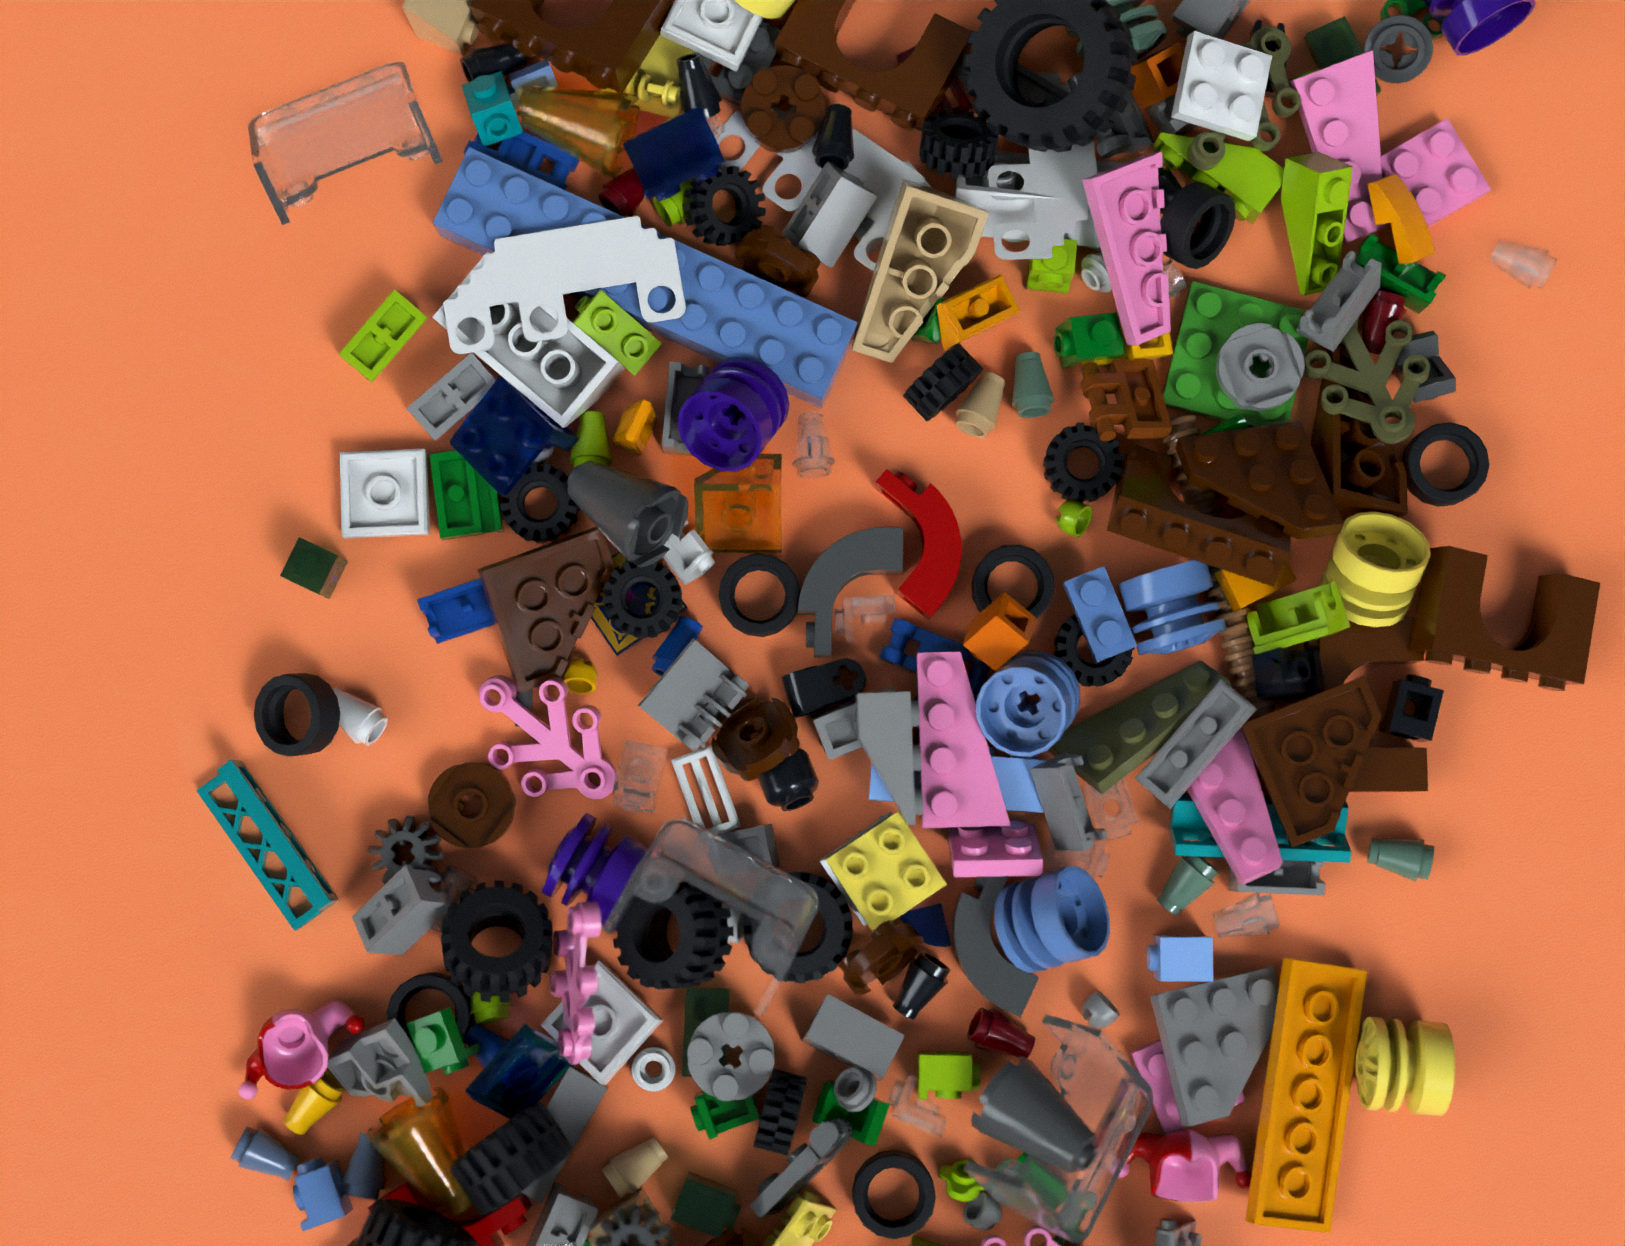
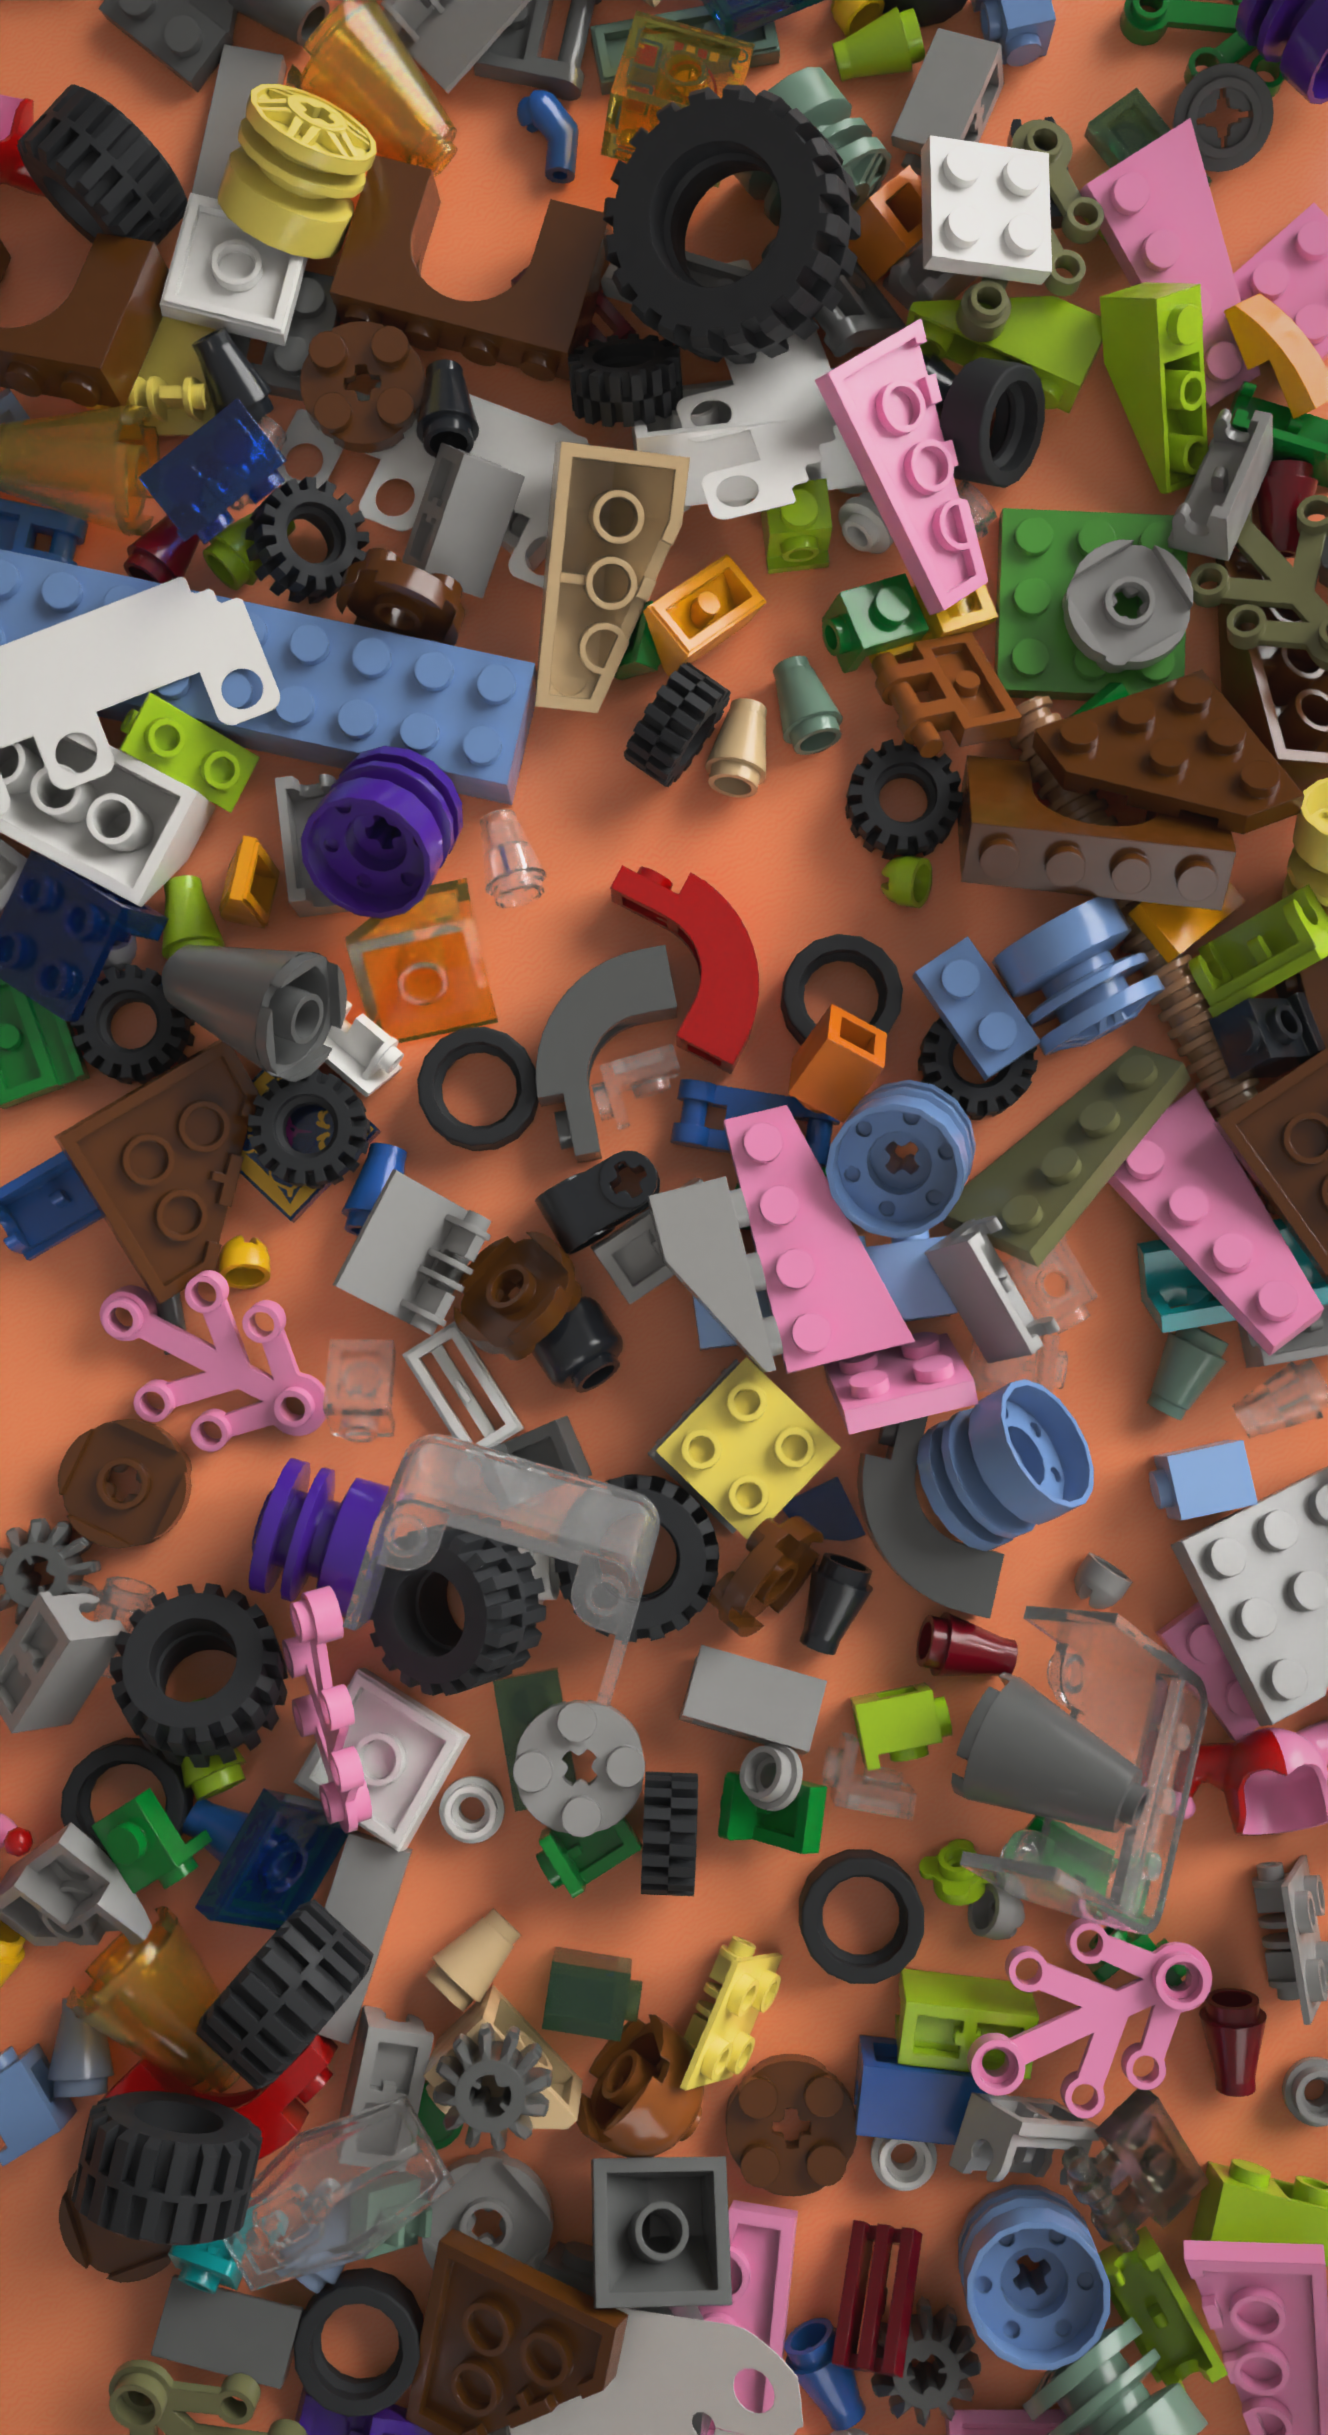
camera: 10 degrees left, 0 degrees up
dark grey hinge [749,1117,854,1218] -> none
light grey tile [1135,679,1256,809] -> none

